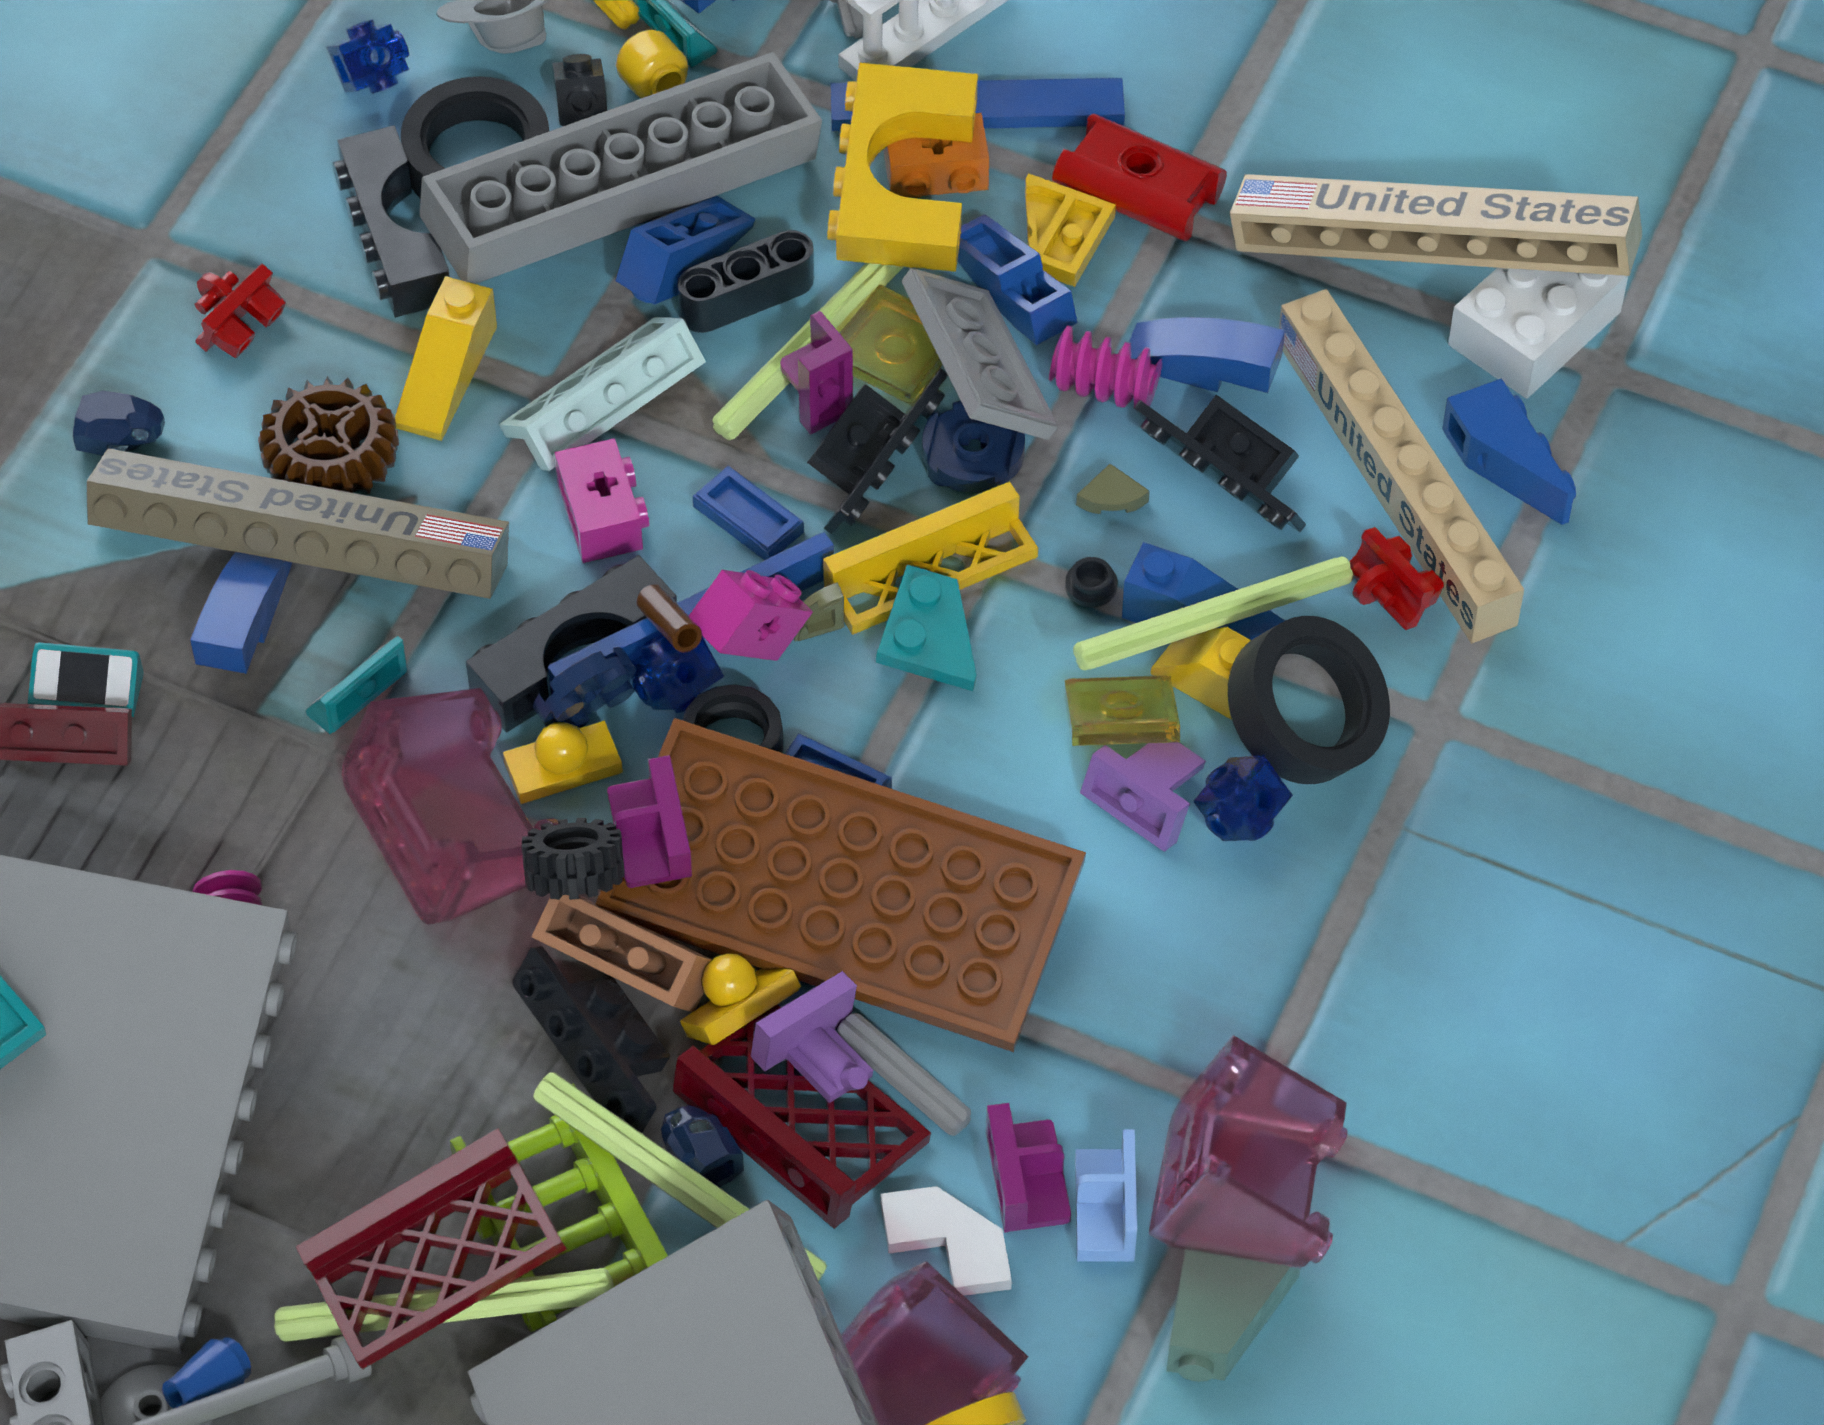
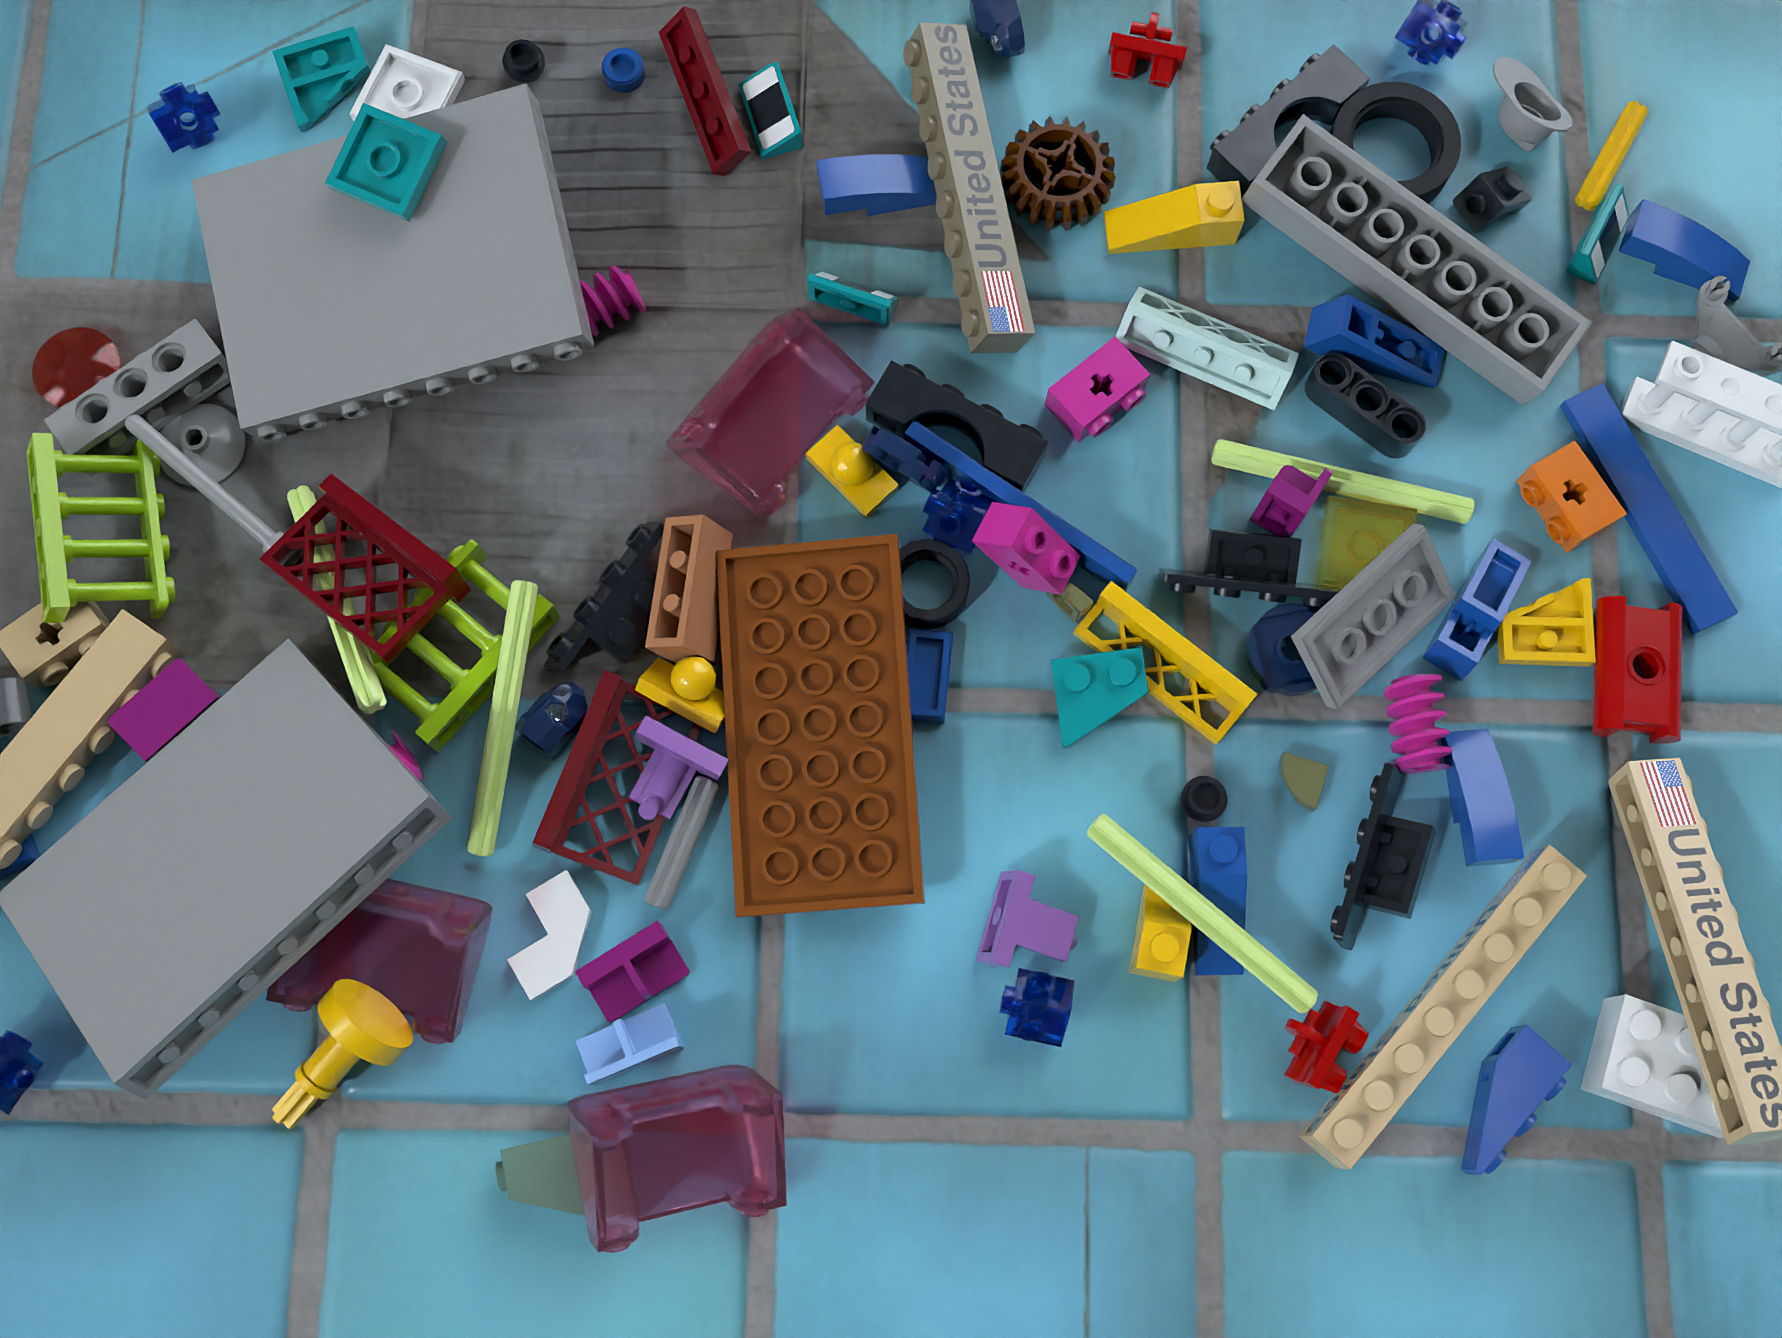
camera: 65 degrees right, 20 degrees up
blue cone [162,1337,251,1409] -> none
black tyre [521,818,625,900] -> none
magenta panel [607,755,692,888] -> none
yellow head [616,29,689,99] -> none
reddish brown hinge [636,584,702,652] -> none
blue tile [693,466,804,560] -> none
yellow arch [827,62,978,272] -> none
clear yellow tile [1065,675,1180,746] -> none
black tyre [1228,616,1390,785] -> none

